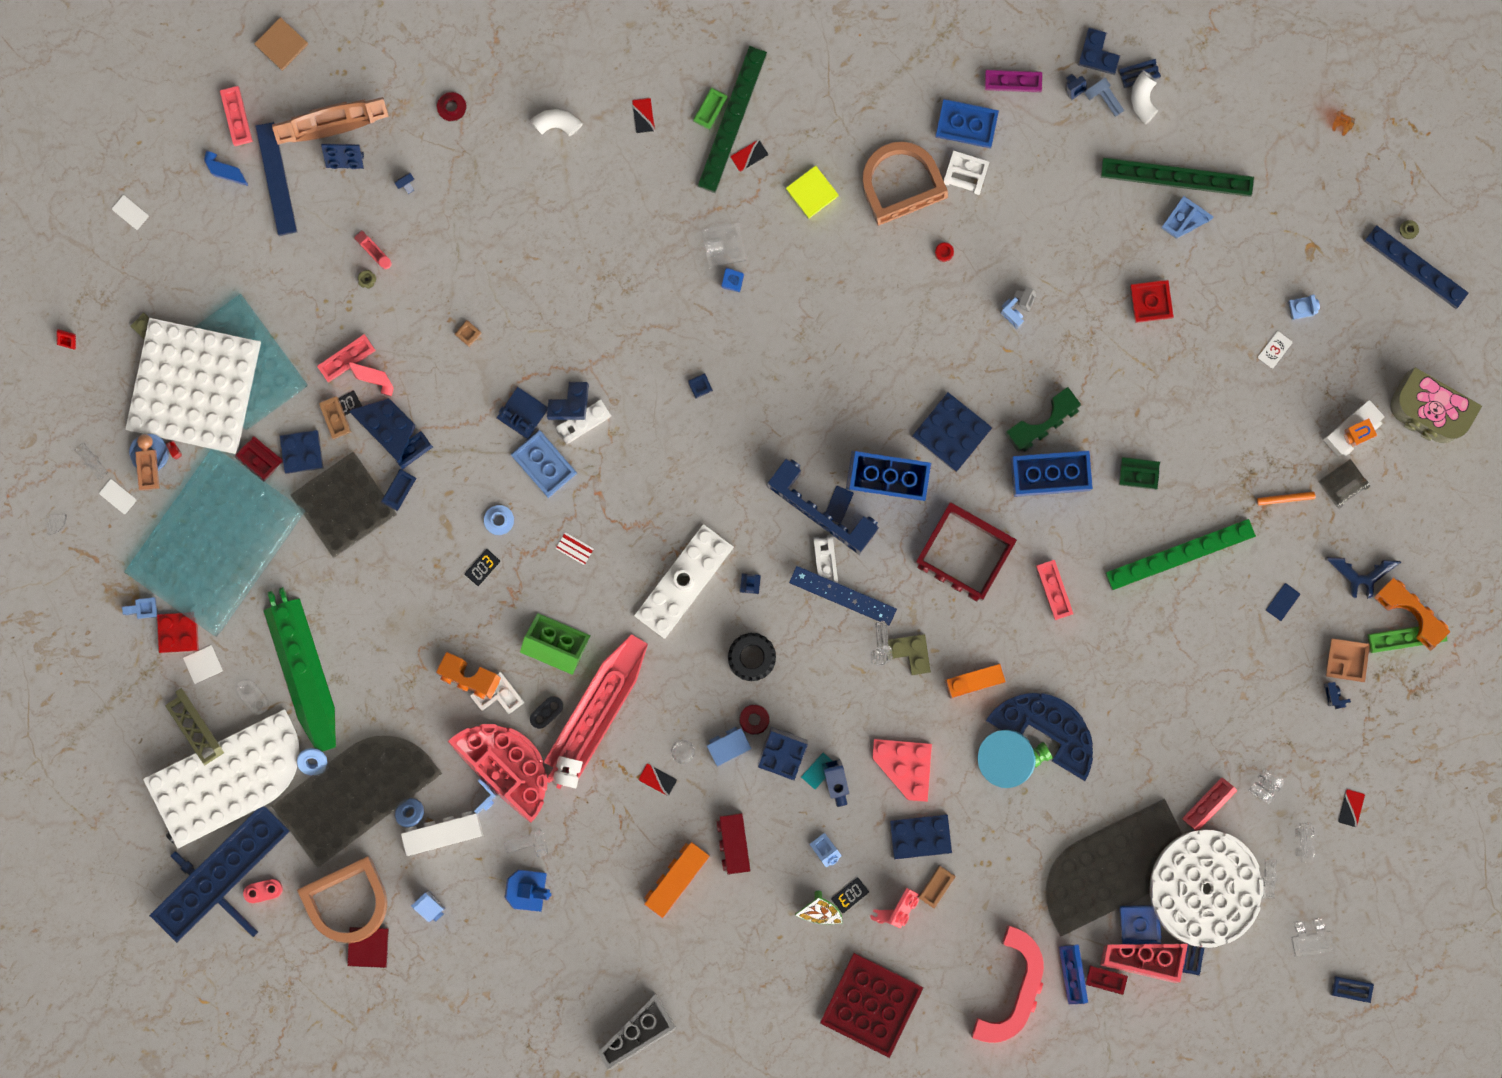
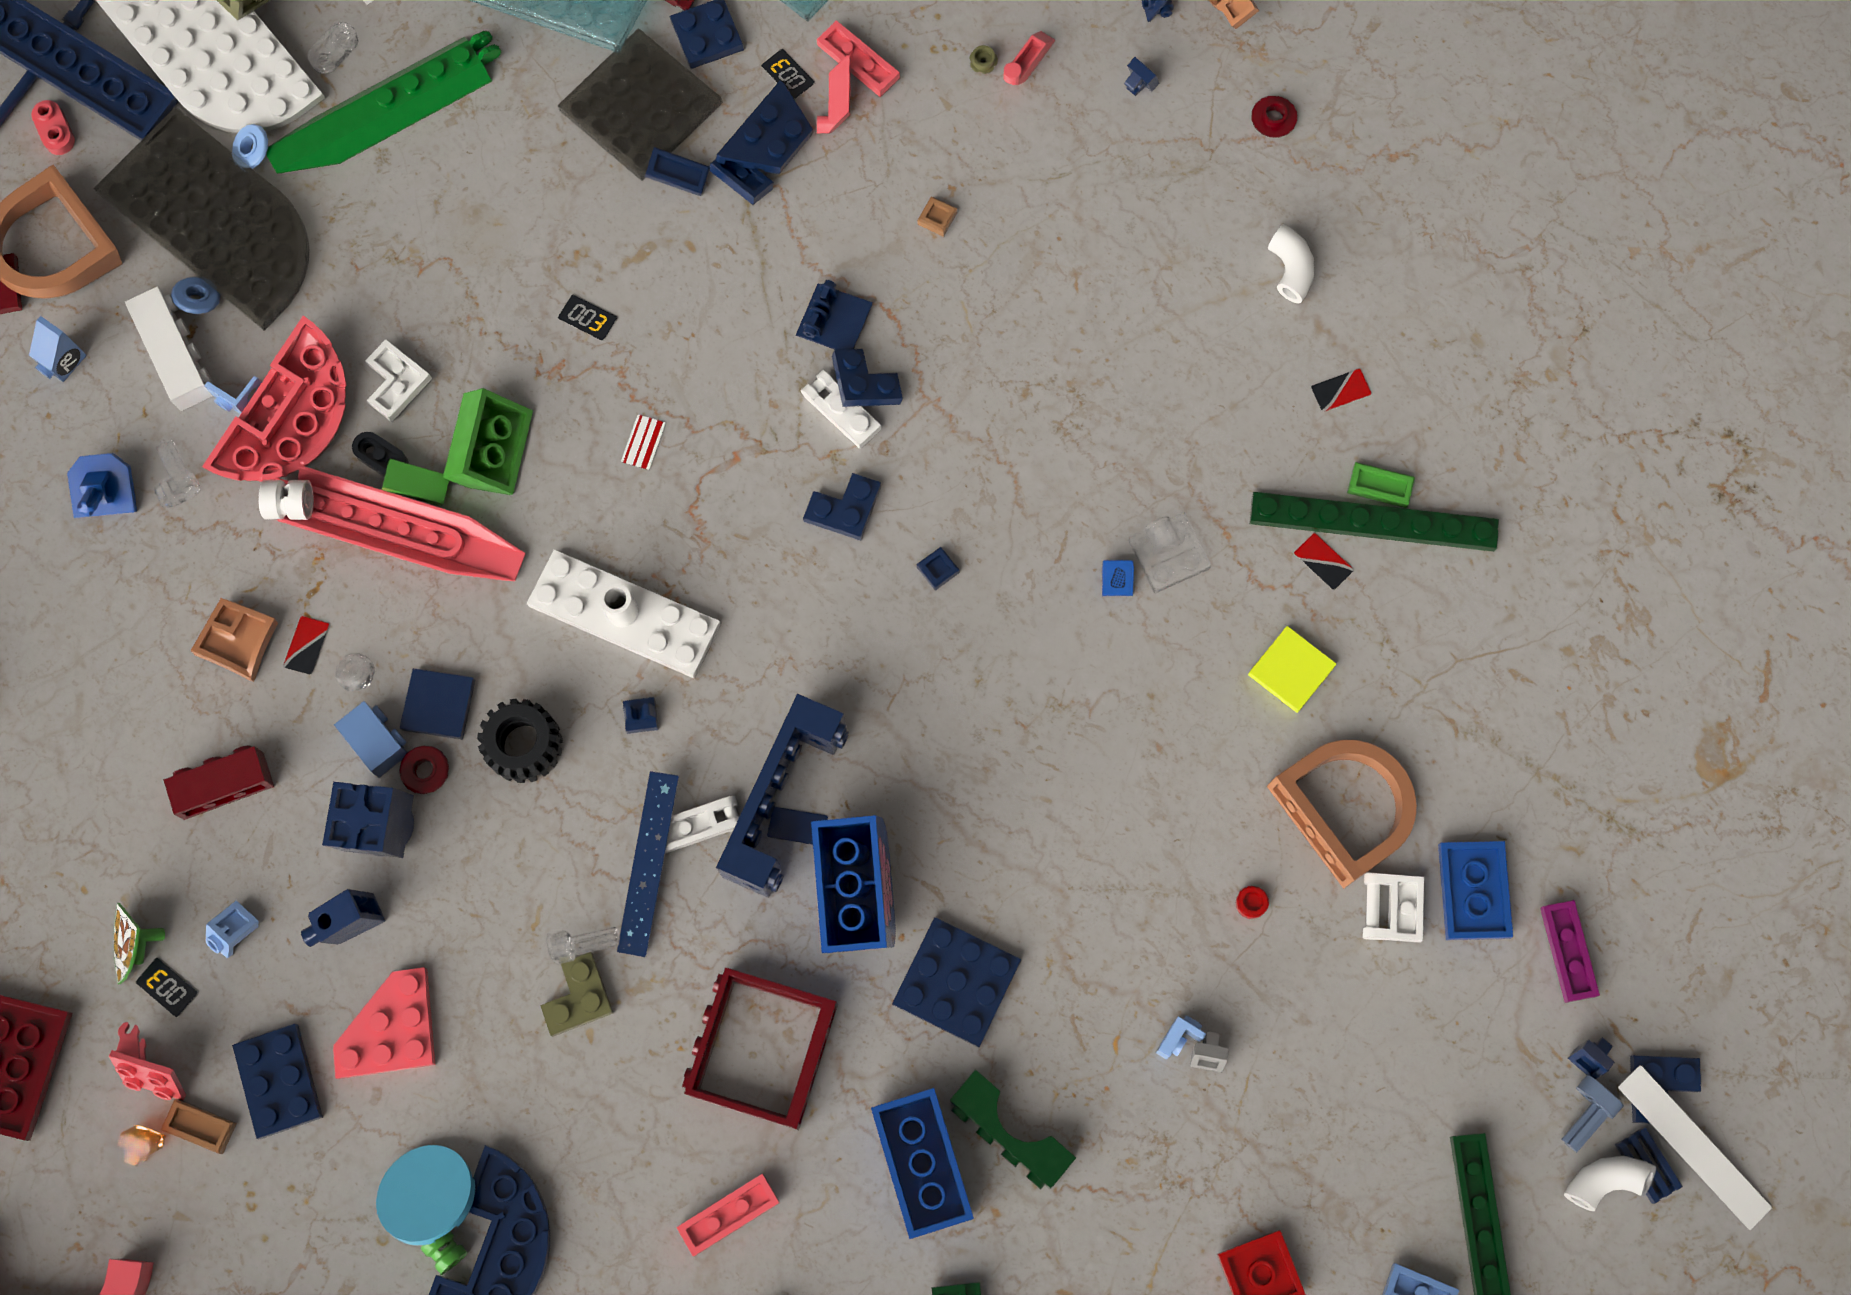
camera: 80 degrees right, 10 degrees down
medium nougat plate [319,396,351,439] -> none
orange arch [436,652,501,699] -> none
light blue piece [484,505,514,535] -> none
medium blue tile [511,430,577,498] -> none
orange brick [644,842,710,918] -> none
teal sticker [801,752,833,790] -> none
orange slope [945,664,1006,699] -> none
none -> clear orange tile [117,1125,166,1167]
none -> nougat plate [191,598,278,682]
none -> bright green tile [382,459,449,506]
none -> dark blue tile [400,668,476,740]
none -> dark blue plate [803,473,881,541]
none -> white sticker [1618,1065,1772,1230]

